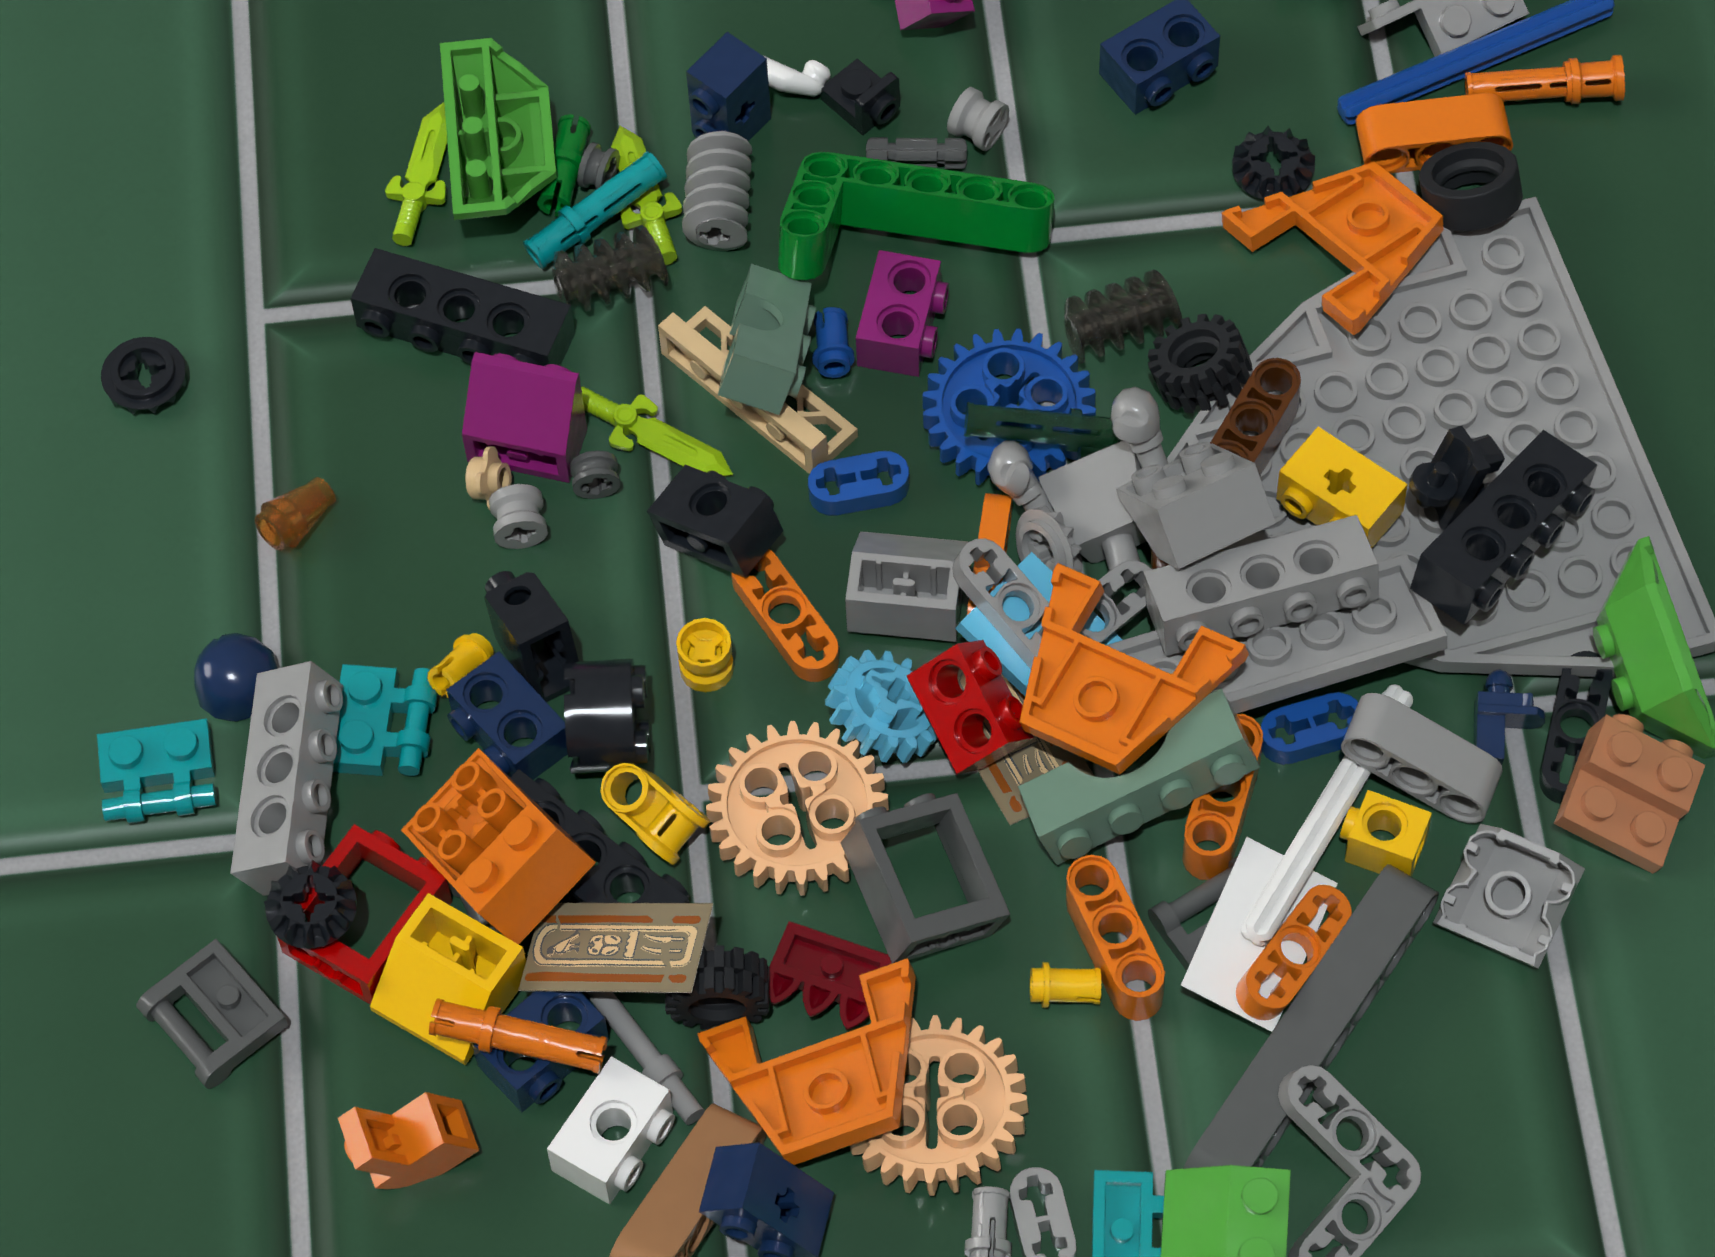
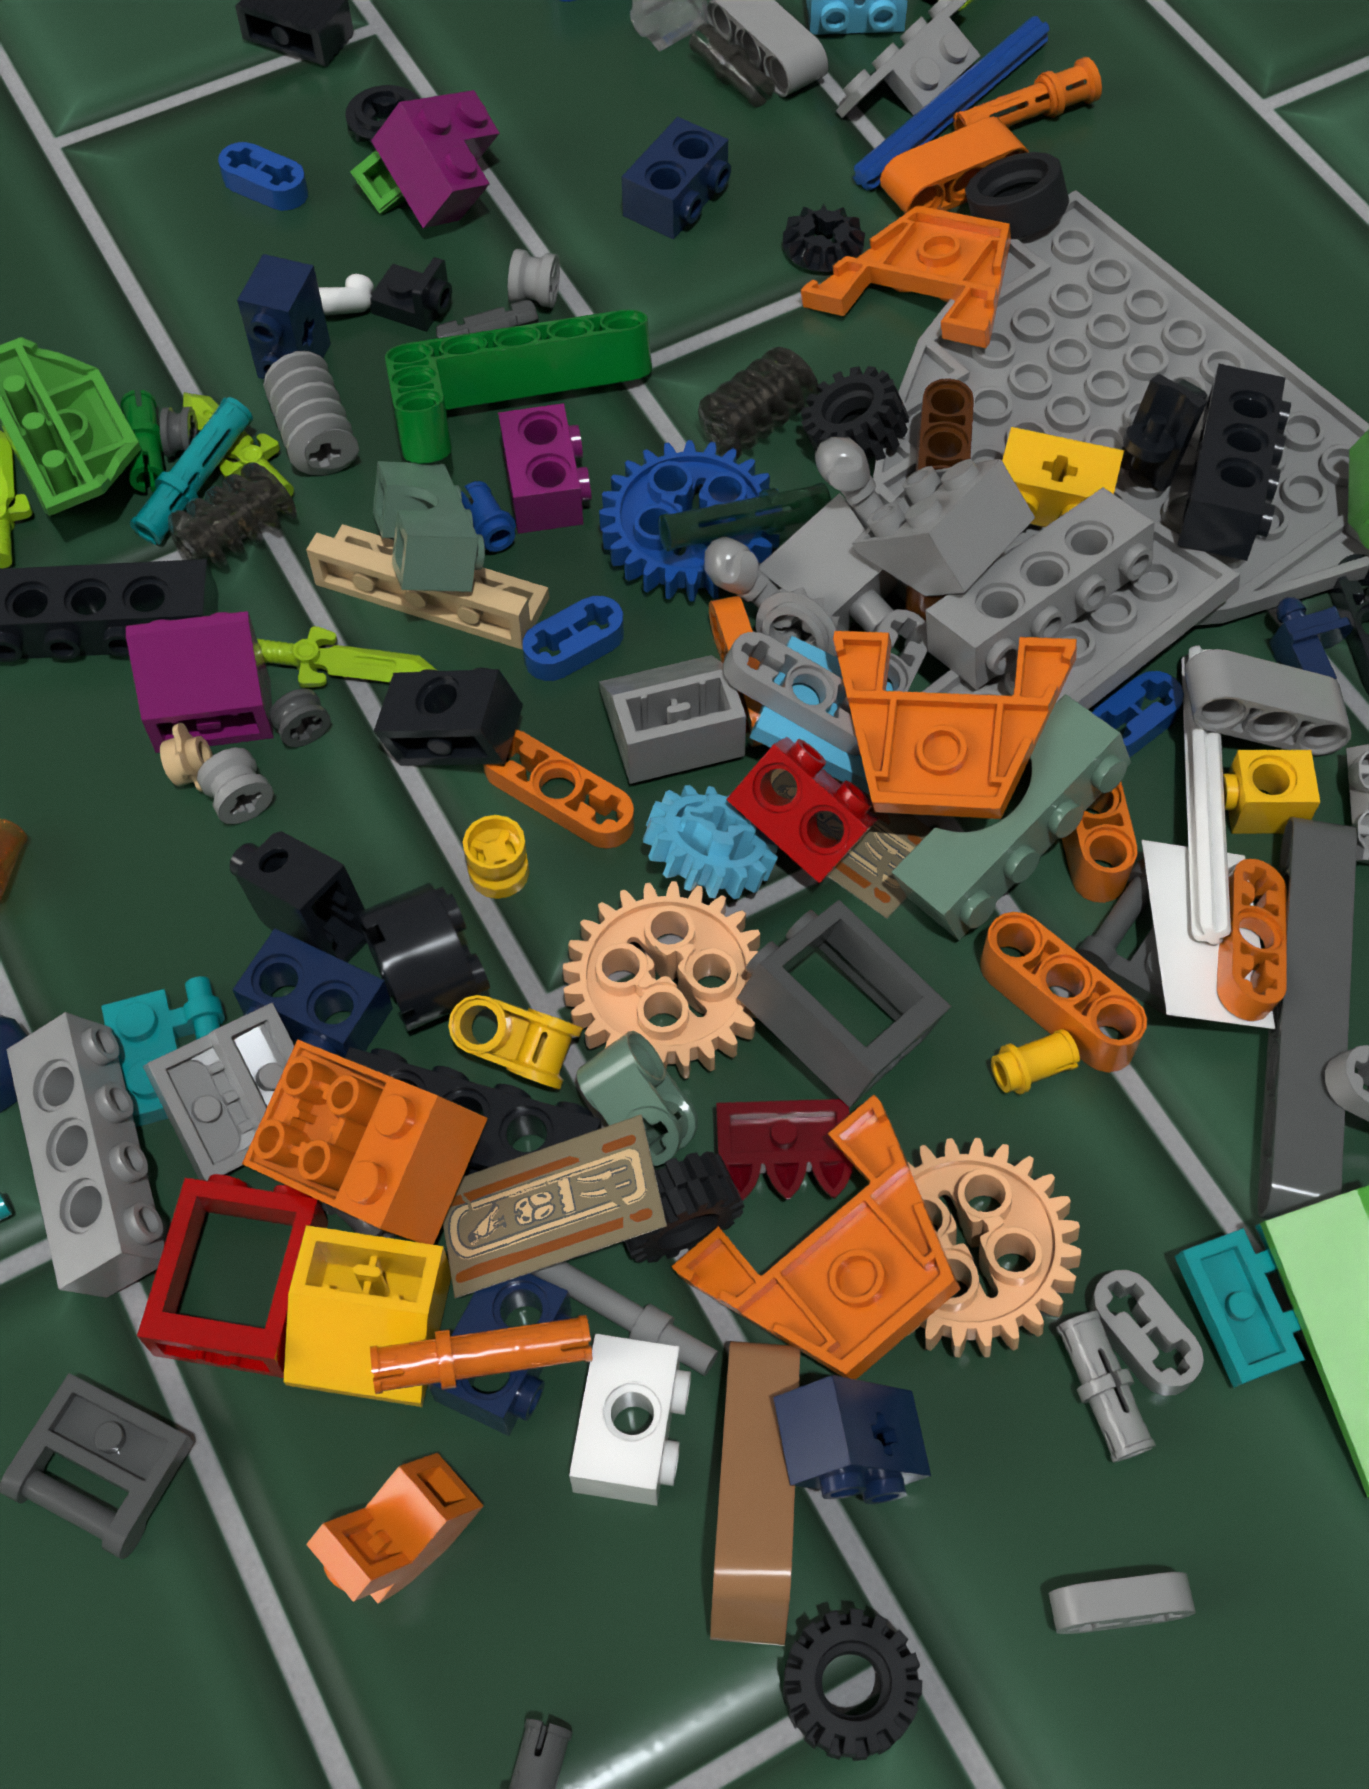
camera: 25 degrees left, 0 degrees up
black gear [264,860,357,949] -> none
yellow pin [427,633,494,698] -> none
none -> light grey slope [143,1002,294,1181]
none -> sand green piece [577,1031,698,1166]

